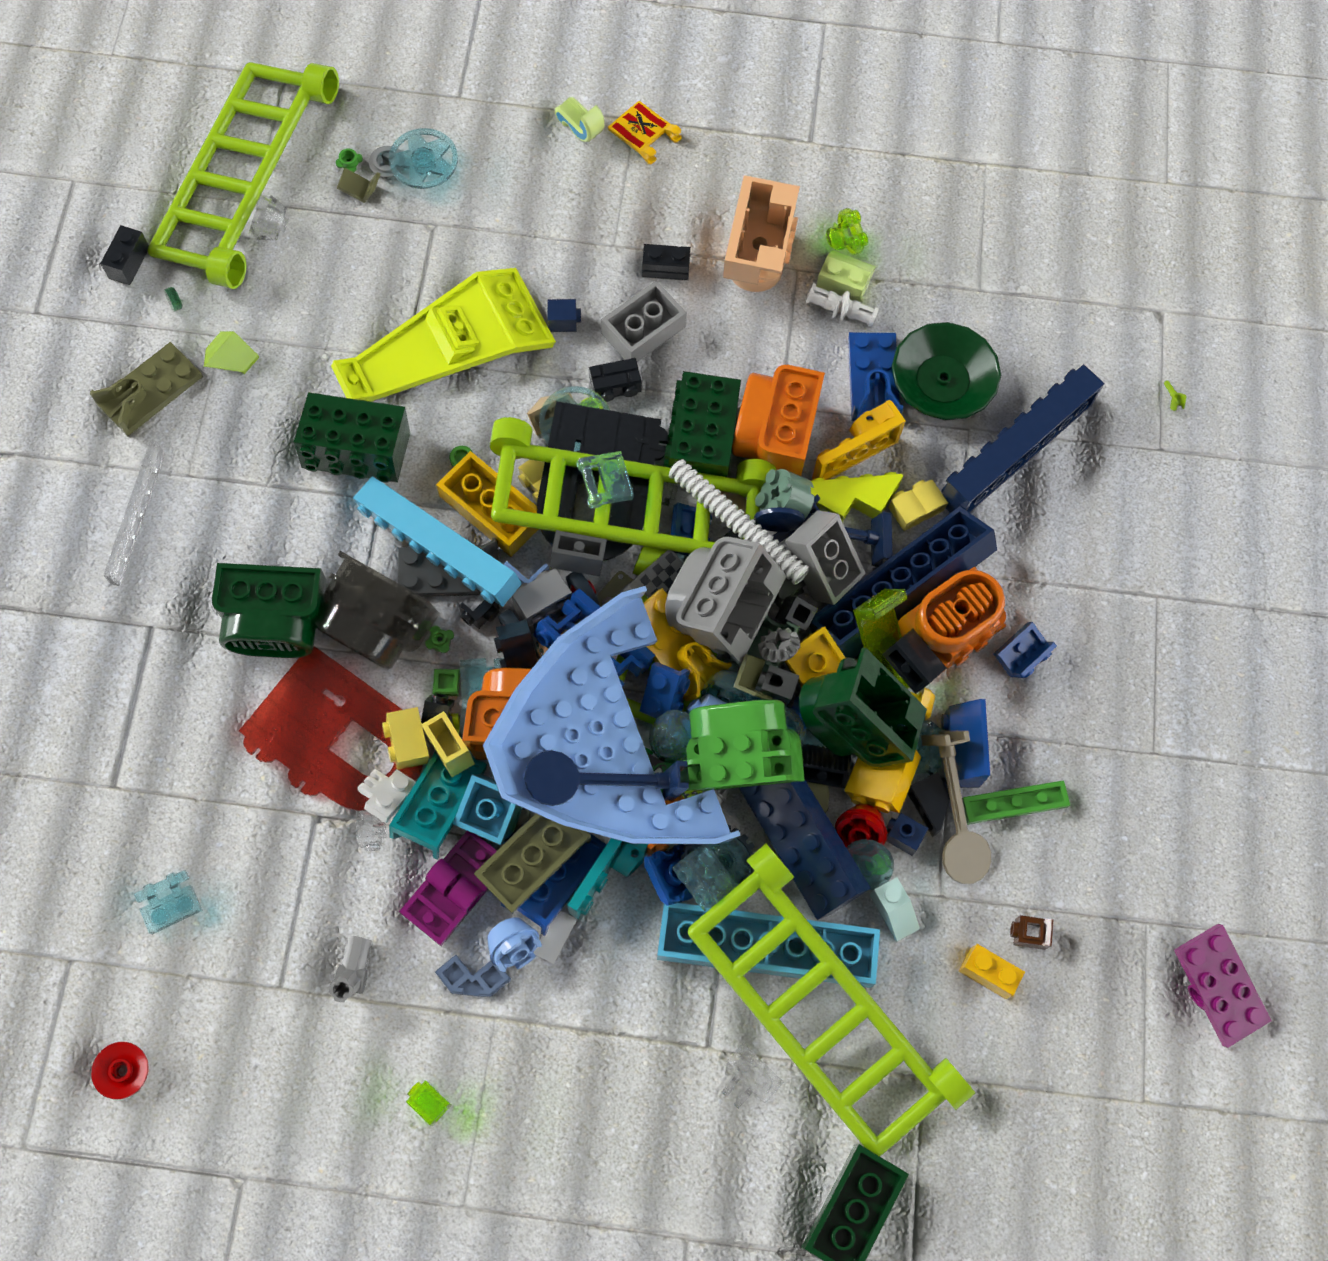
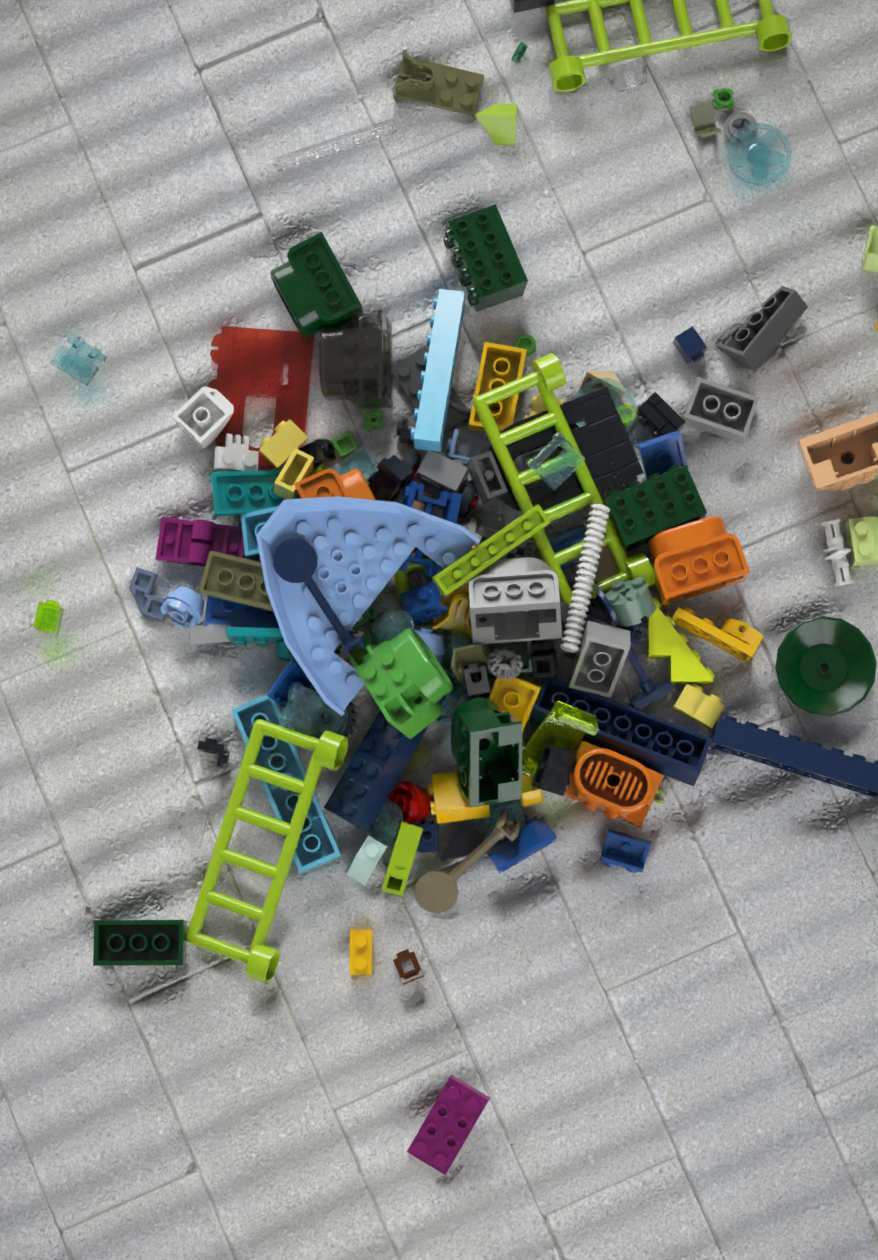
camera: 70 degrees right, 10 degrees up
light grey piece [329,936,372,1002] -> none
neon yellow wing [331,268,556,402] -> none
black brick [642,244,691,280] -> none
black brick [801,742,851,789] -> none
blue plate [848,332,903,421] -> none
bright green plate [962,780,1070,825] -> none
none -> white slope [172,386,234,450]
none -> black bracket [197,738,230,769]
none -> lime slope [381,822,423,896]
none -> lime plate [432,504,551,596]
none -> blue plate [637,430,689,481]
none -> dark grey wedge [716,286,808,372]

